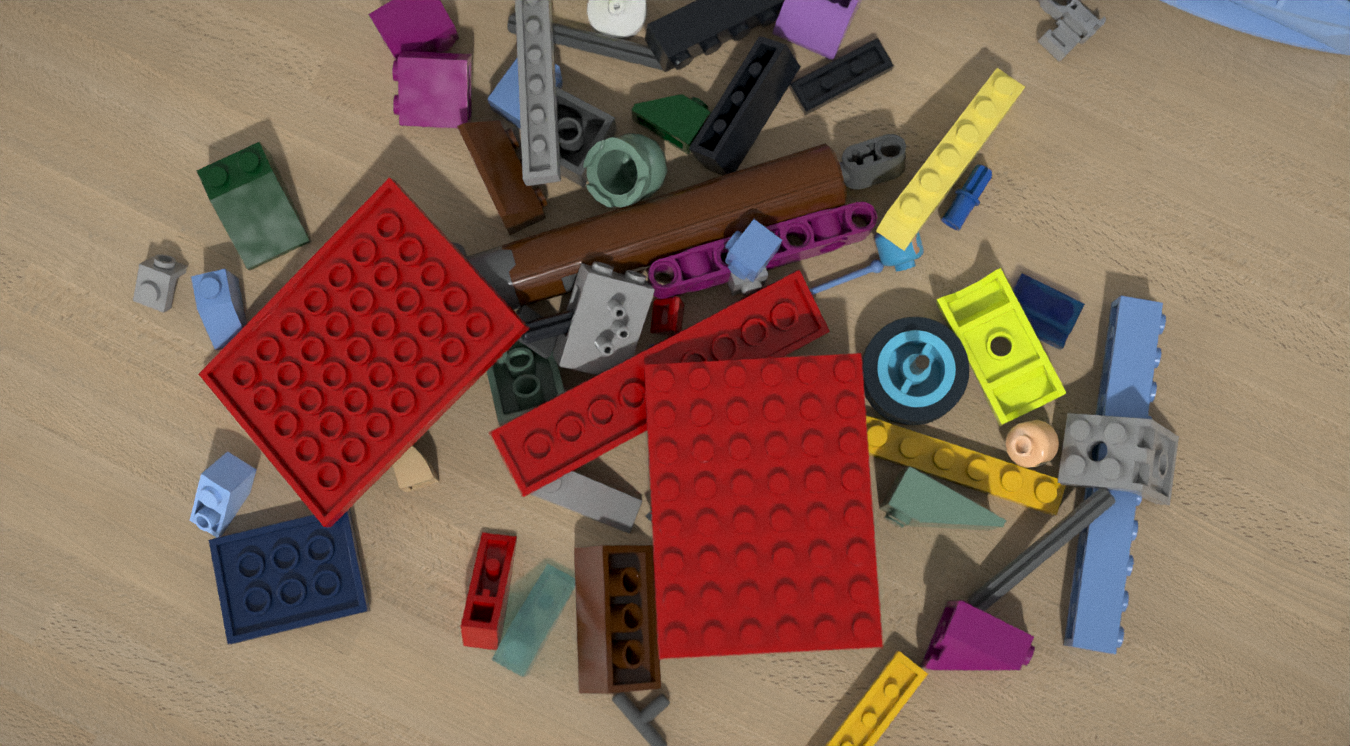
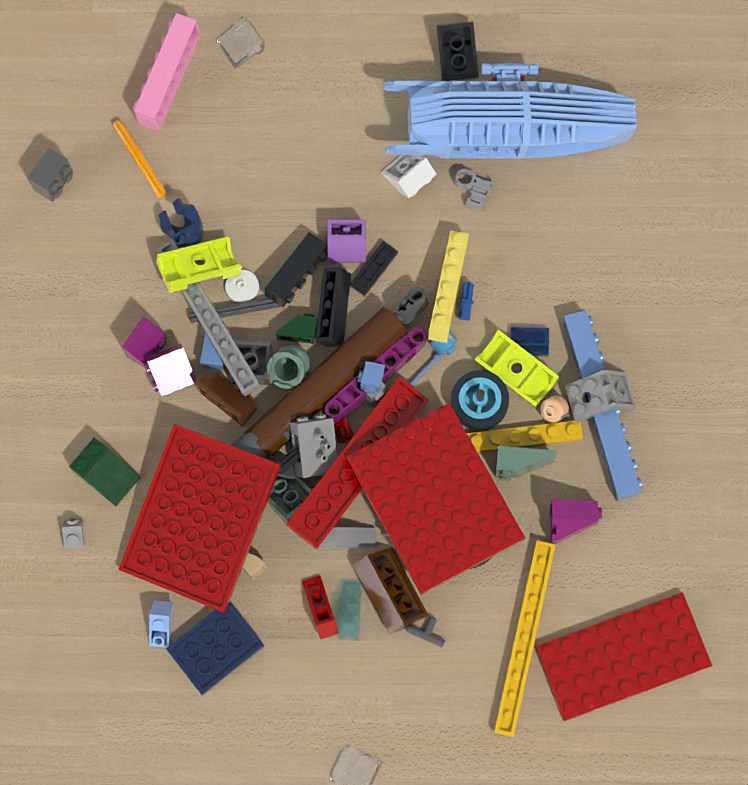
camera: 25 degrees left, 5 degrees down
medium blue slope [191,269,247,350] -> none
dark grey axle [968,487,1116,611] -> none

